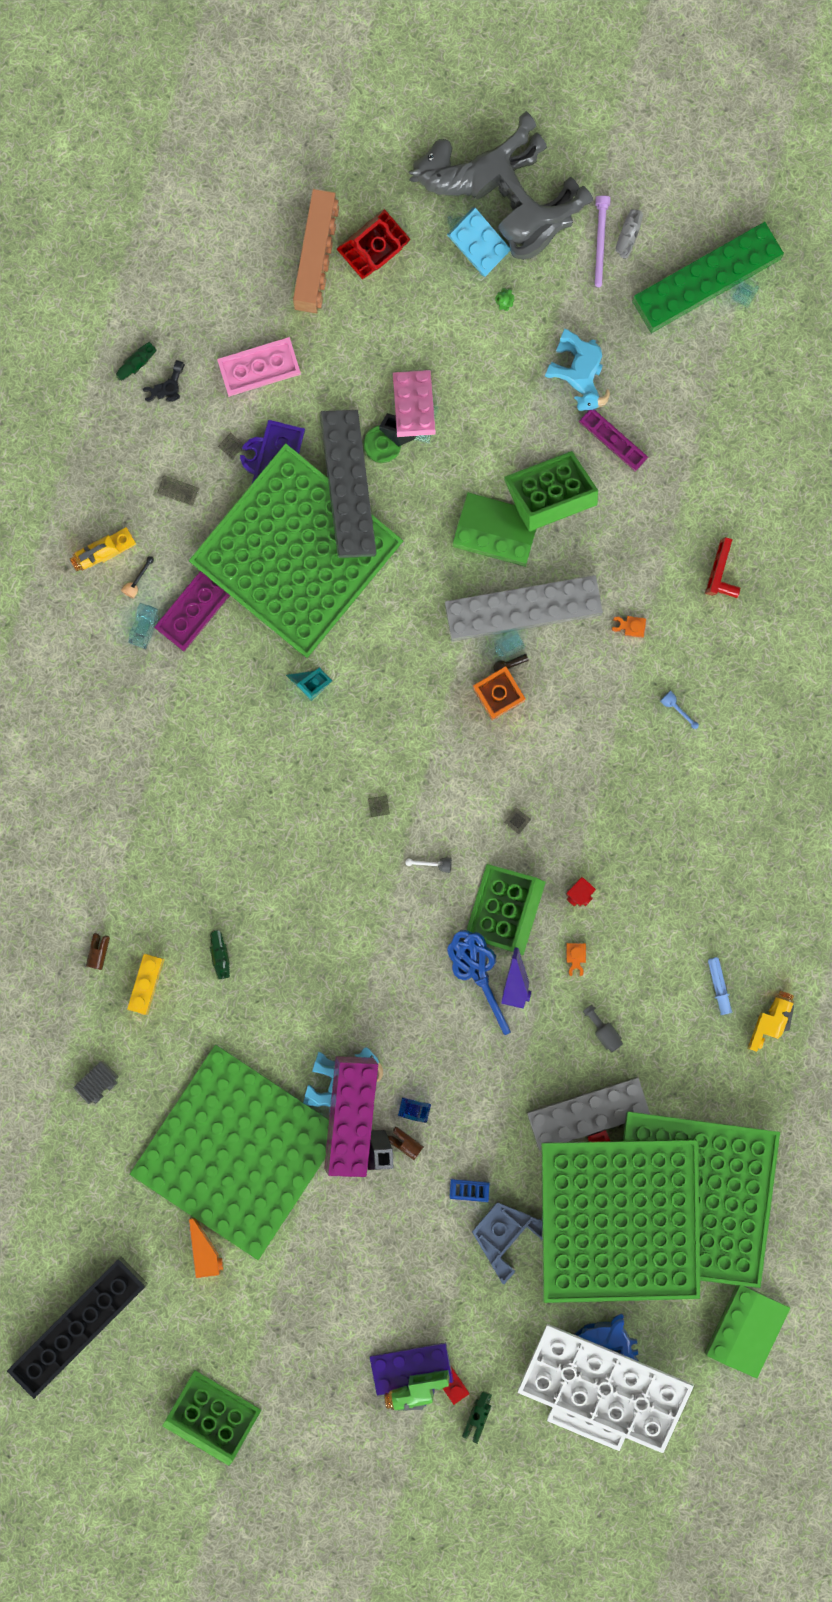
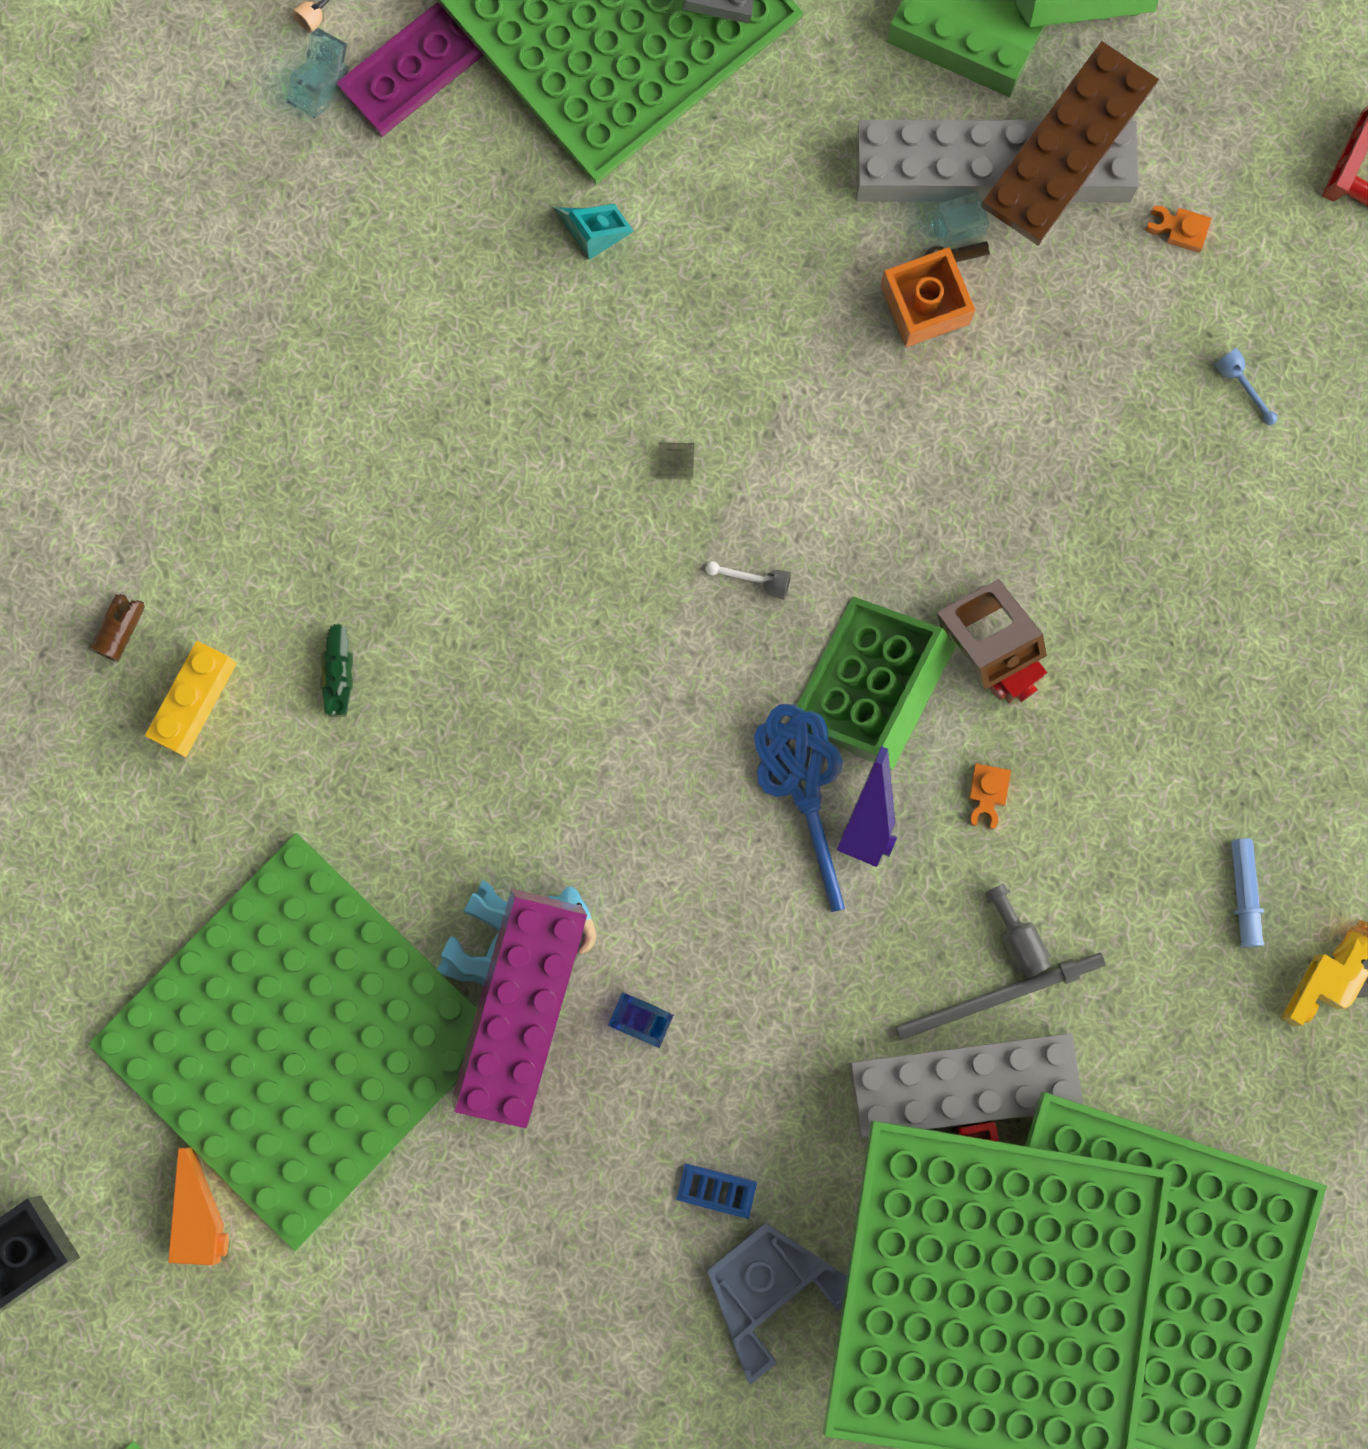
camera: 10 degrees right, 5 degrees down
dark grey brick [73,1060,119,1104] -> none
black slope [368,1130,394,1170] -> none
reddish brown hinge [388,1127,424,1160] -> none
clear smoke tile [504,808,531,834] -> none
none -> dark grey bar [895,952,1106,1040]
none -> window [937,579,1047,690]
none -> reddish brown plate [981,41,1159,246]

